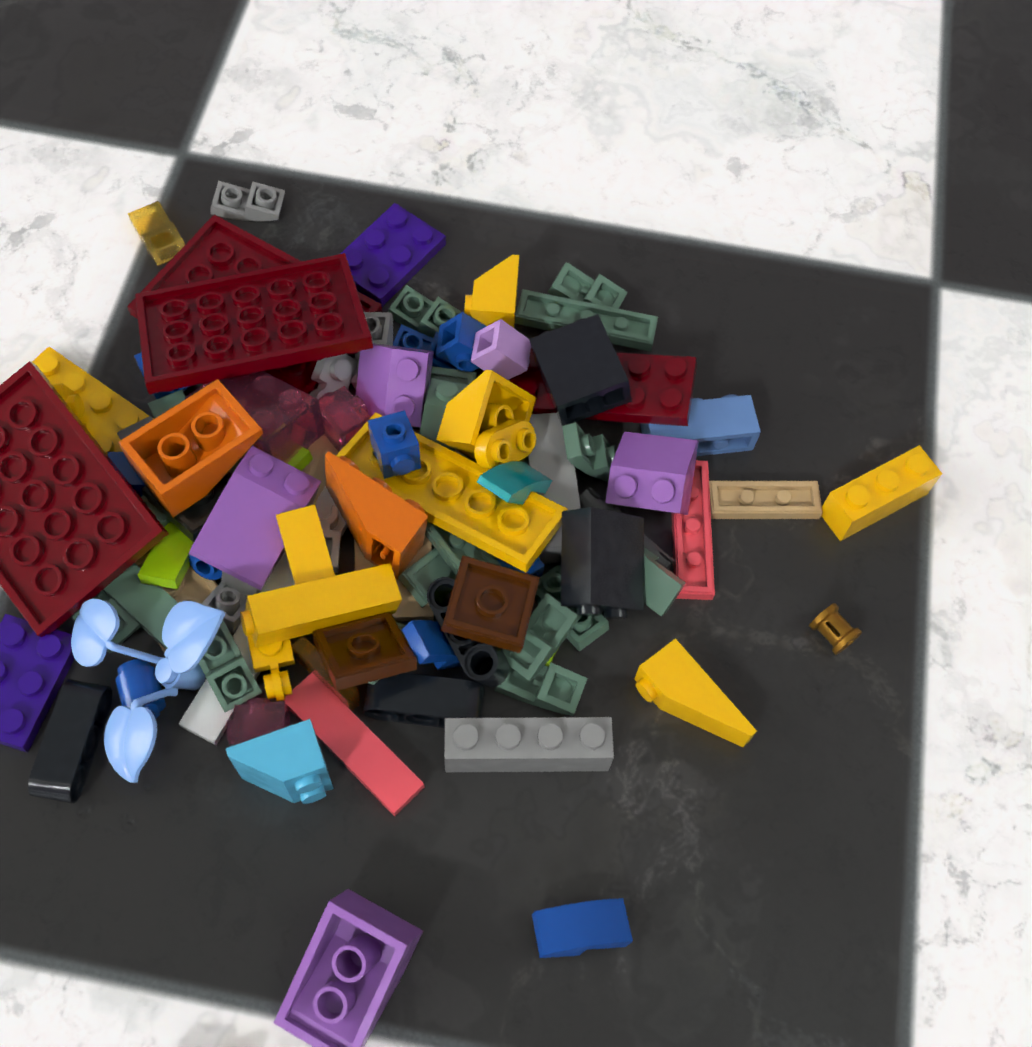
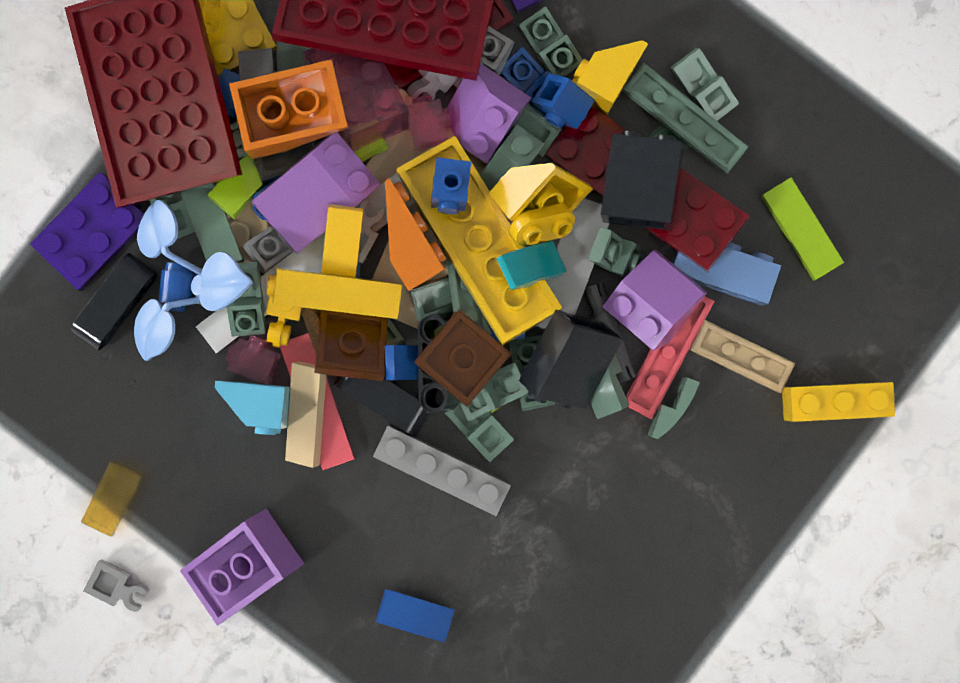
camera: 25 degrees right, 25 degrees up
lavender brick [471,319,531,380] -> none
yellow slope [634,638,757,747] -> none
pearl gold bush [809,603,862,655] -> none
none -> clear yellow tile [81,461,143,537]
none -> tan tile [285,361,326,468]
none -> sand green slope [647,377,700,439]
none -> lime tile [761,177,844,281]

